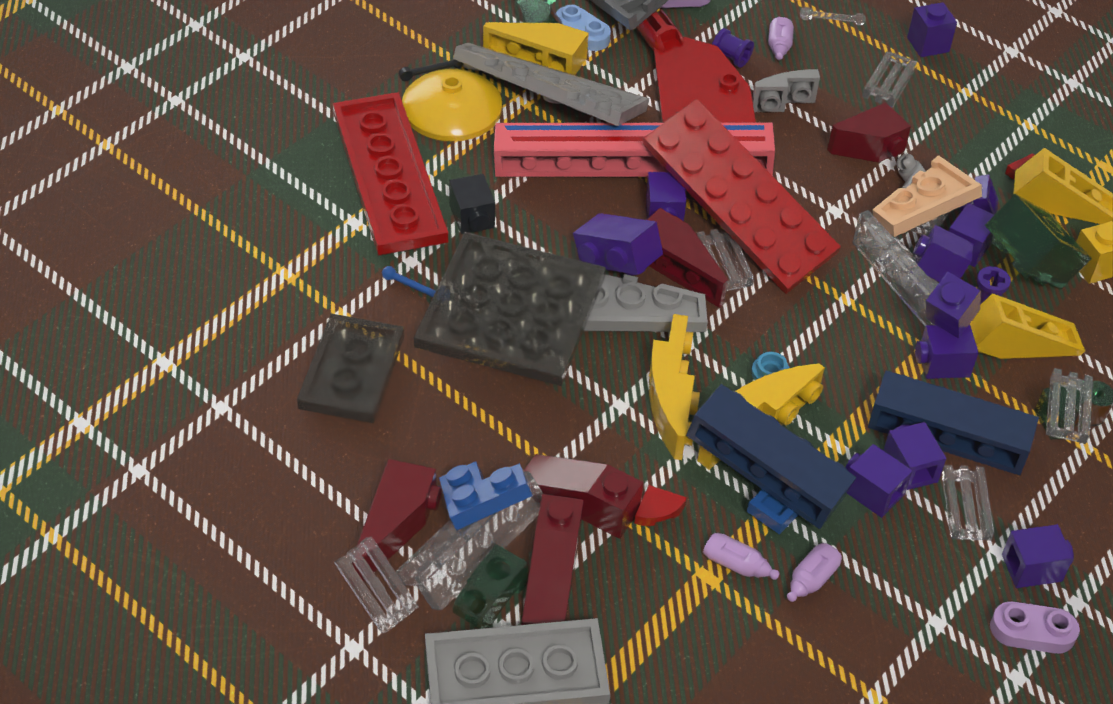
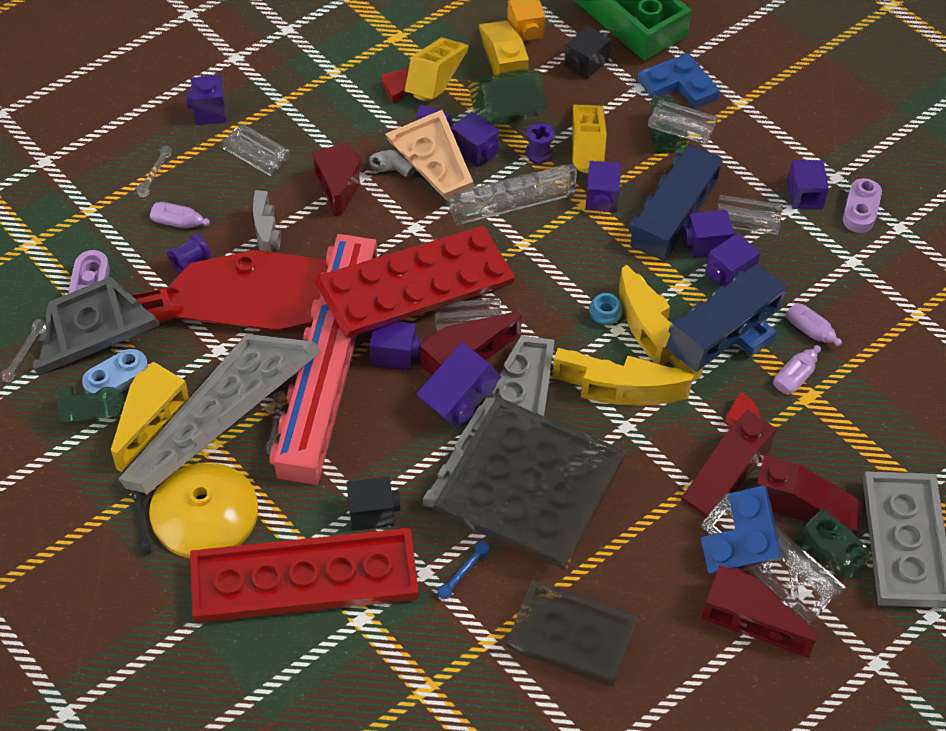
camera: 80 degrees left, 5 degrees up
clear tile [334,536,419,633] -> none
dark purple brick [913,225,974,282] -> none
dark purple brick [926,272,981,338] -> none

